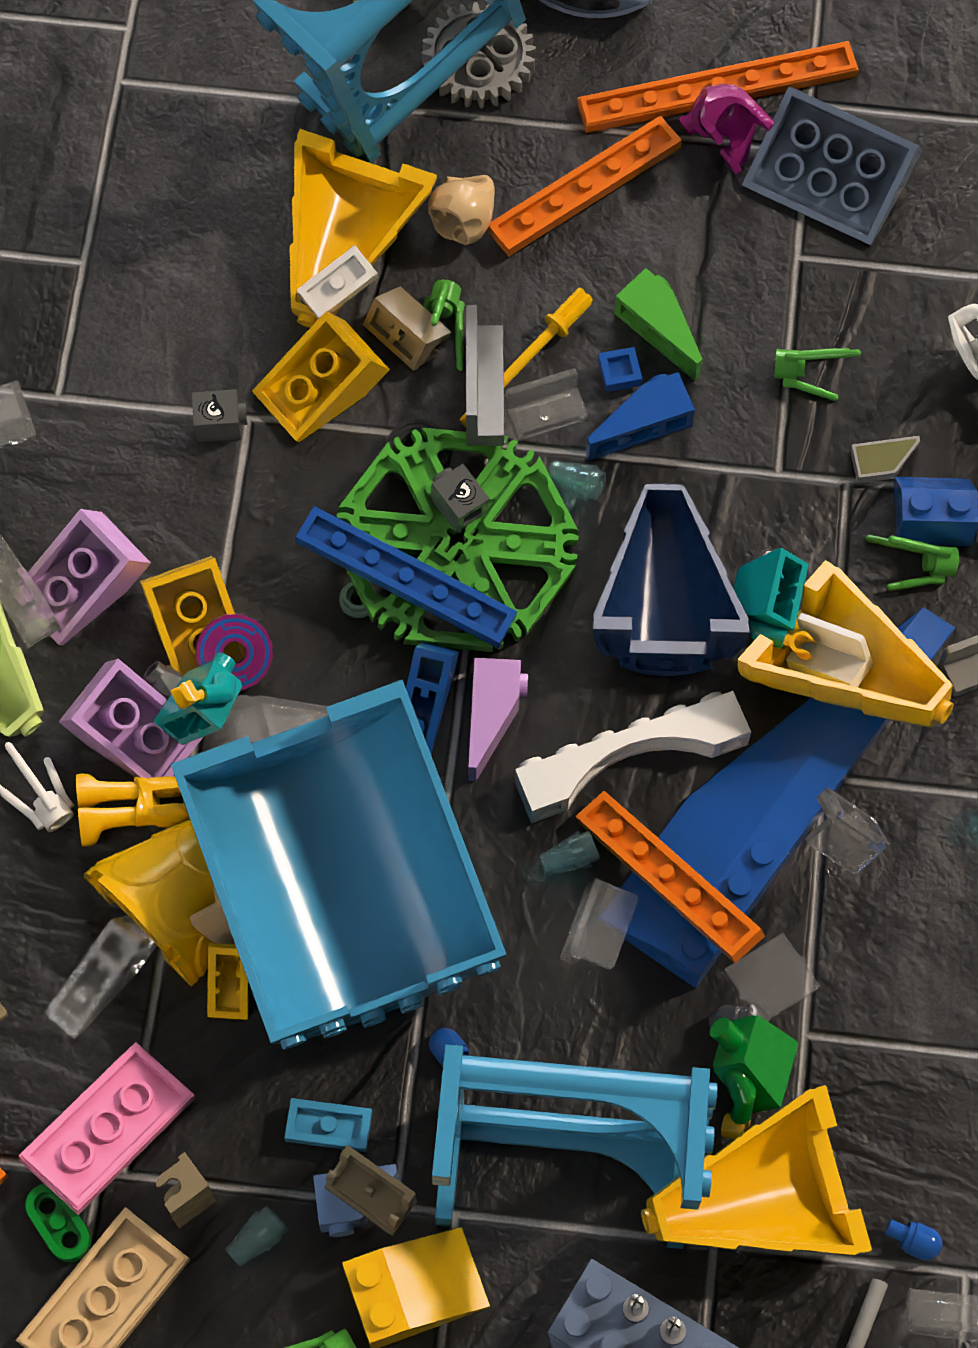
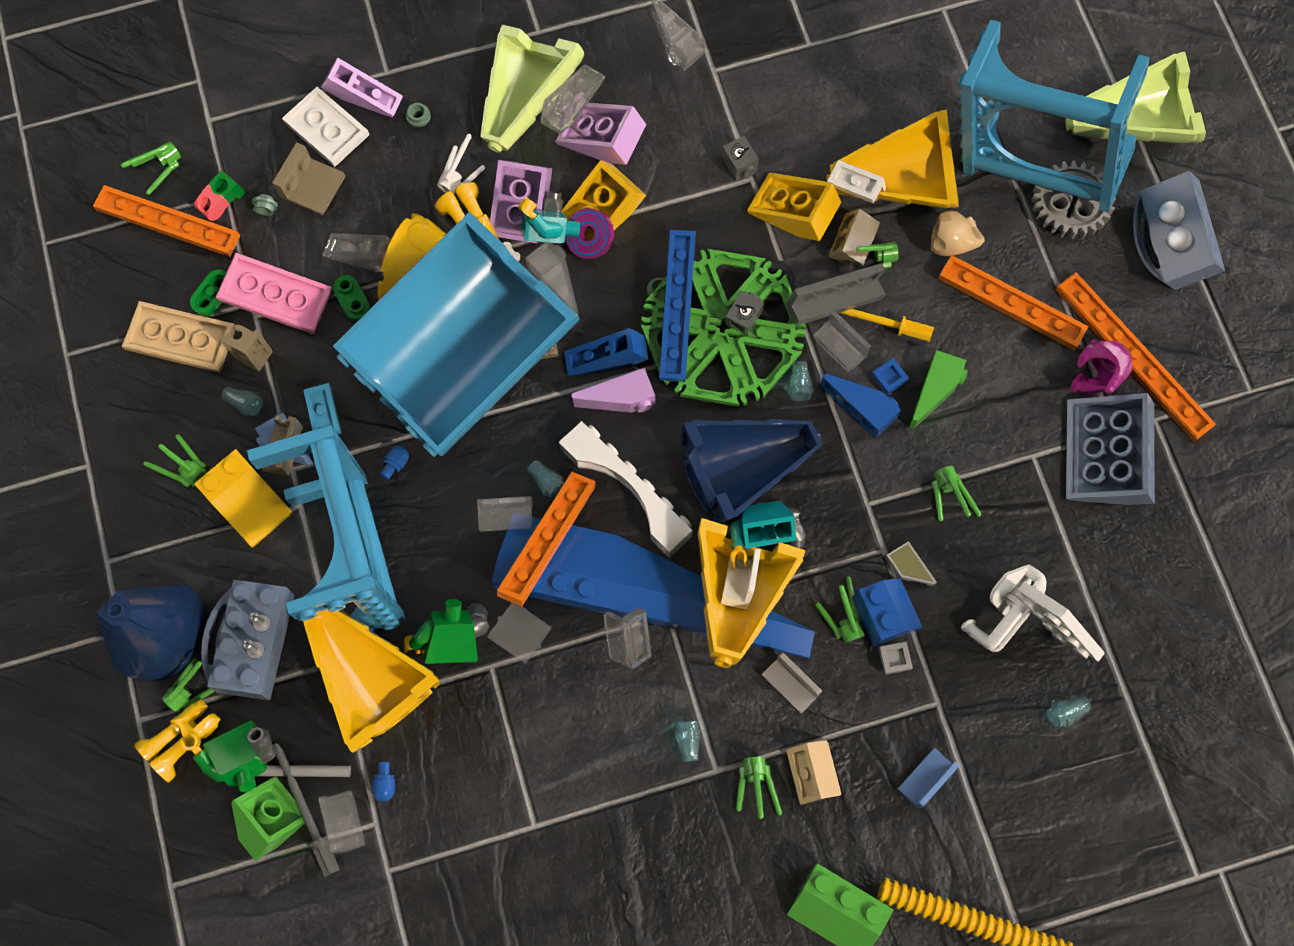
camera: 70 degrees right, 5 degrees up
none -> green plate [333,275,371,323]

